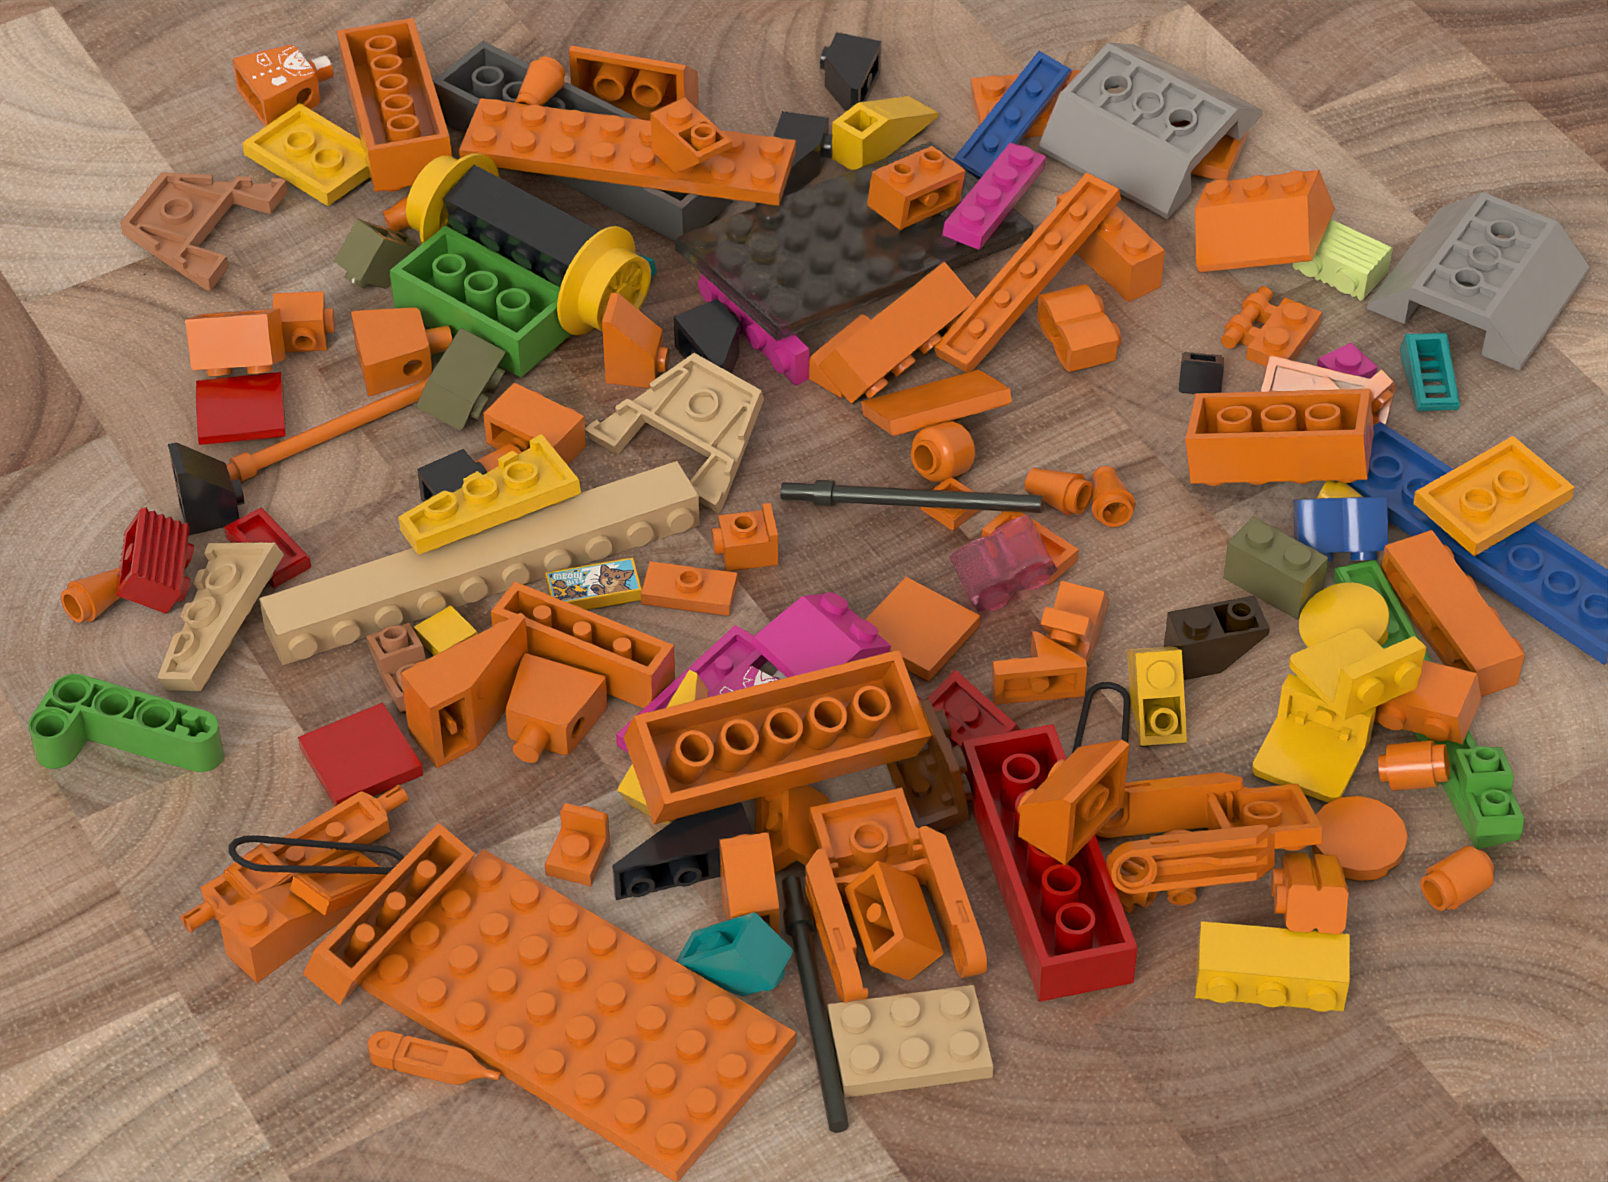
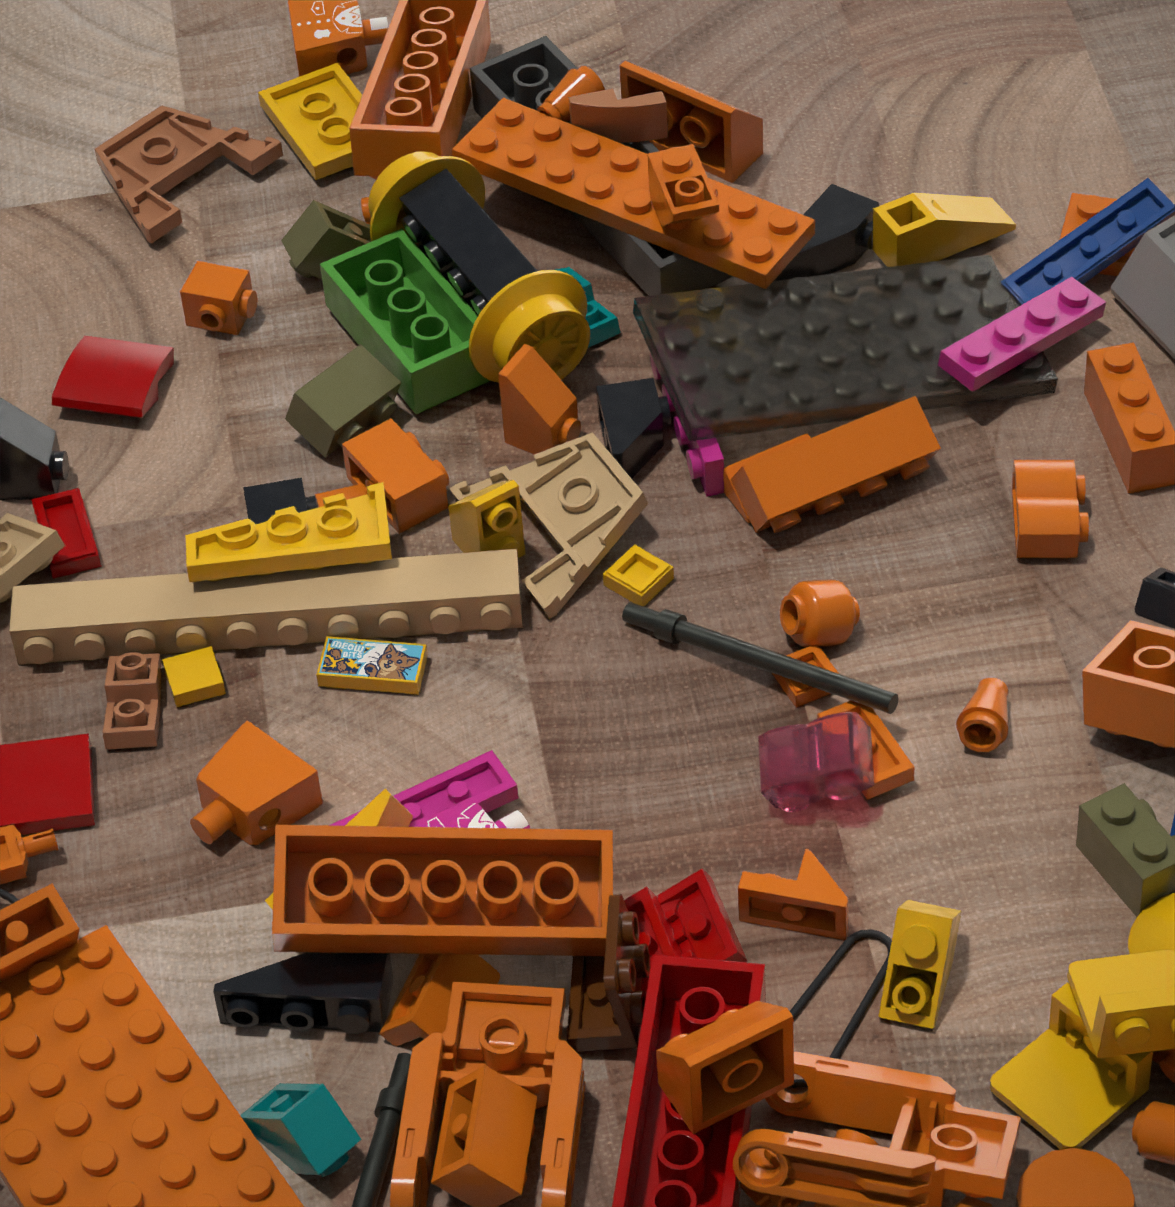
camera: 25 degrees right, 0 degrees up
orange brick [185,308,286,376] -> none
orange bar [226,379,428,482] -> none
orange torso [351,307,453,396] -> none
orange slope [401,612,528,768] -> none
orange brick [491,581,675,708] -> none
orange bracket [545,803,610,887] -> none
orange plate [641,561,738,616] -> none
orange brick [711,503,778,571] -> none
orange slope [720,832,780,936] -> none
dark pink slope [750,592,891,678] -> none
black slope [820,32,881,112] -> none
orange tile [861,370,1012,436] -> none
orange tile [865,577,980,682] -> none
orange brick [867,146,965,230] -> none
orange plate [934,172,1121,373] -> none
orange cone [1025,467,1093,516] -> none
orange brick [1041,581,1110,662] -> none
dark brown slope [1164,595,1270,680] -> none
none -> yellow slope [448,480,525,558]
none -> nougat slope [568,88,668,143]
none -> yellow tile [603,544,674,607]

